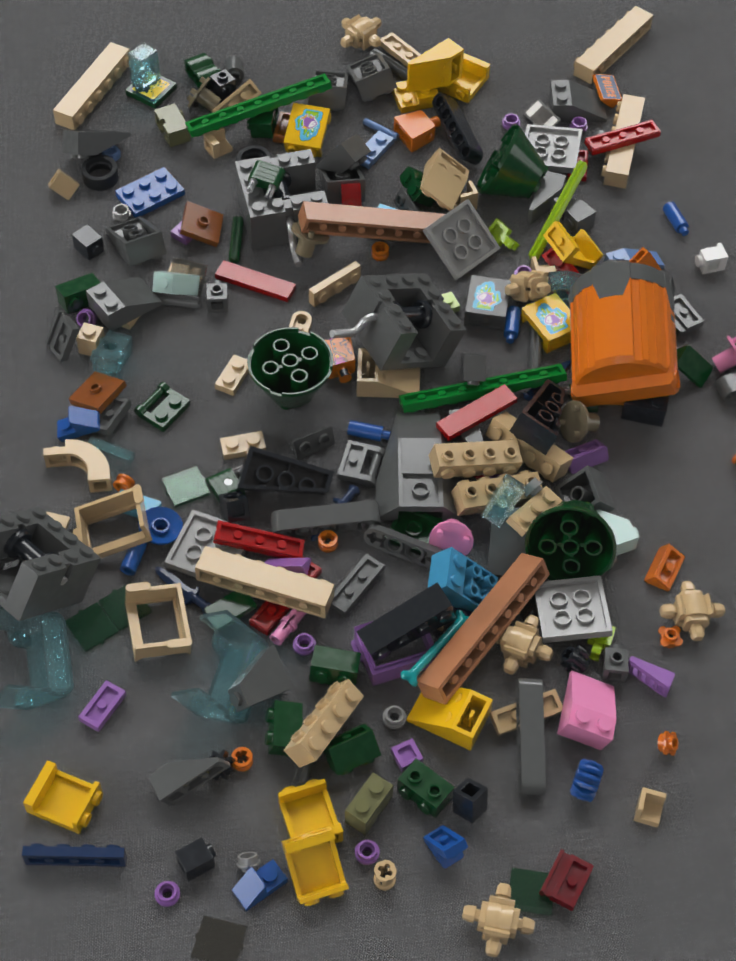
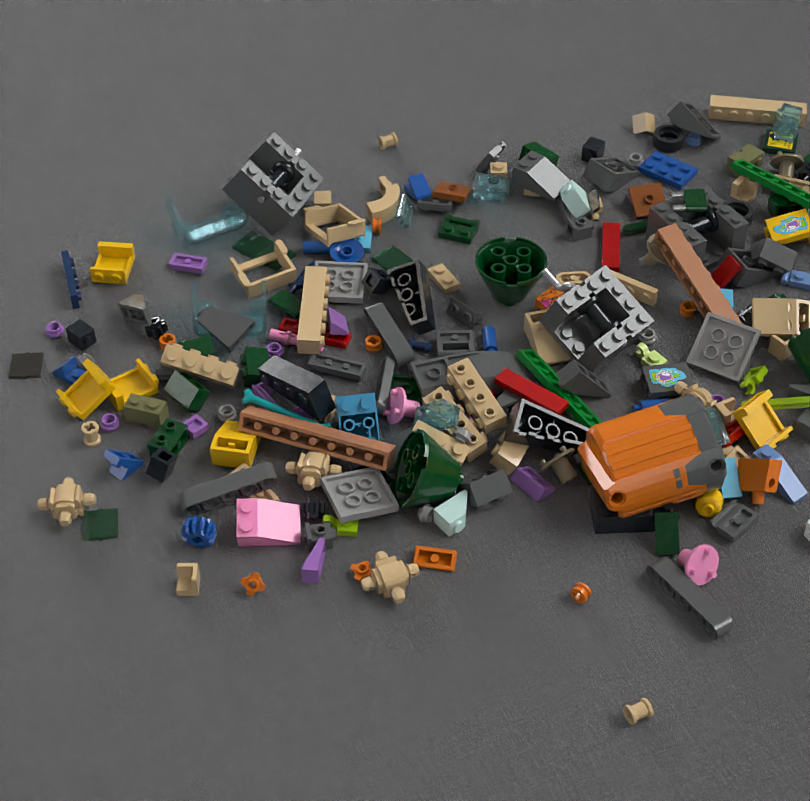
camera: 75 degrees right, 10 degrees down
red tile [213,520,305,558] -> none
dark red plate [539,849,594,911] -> none

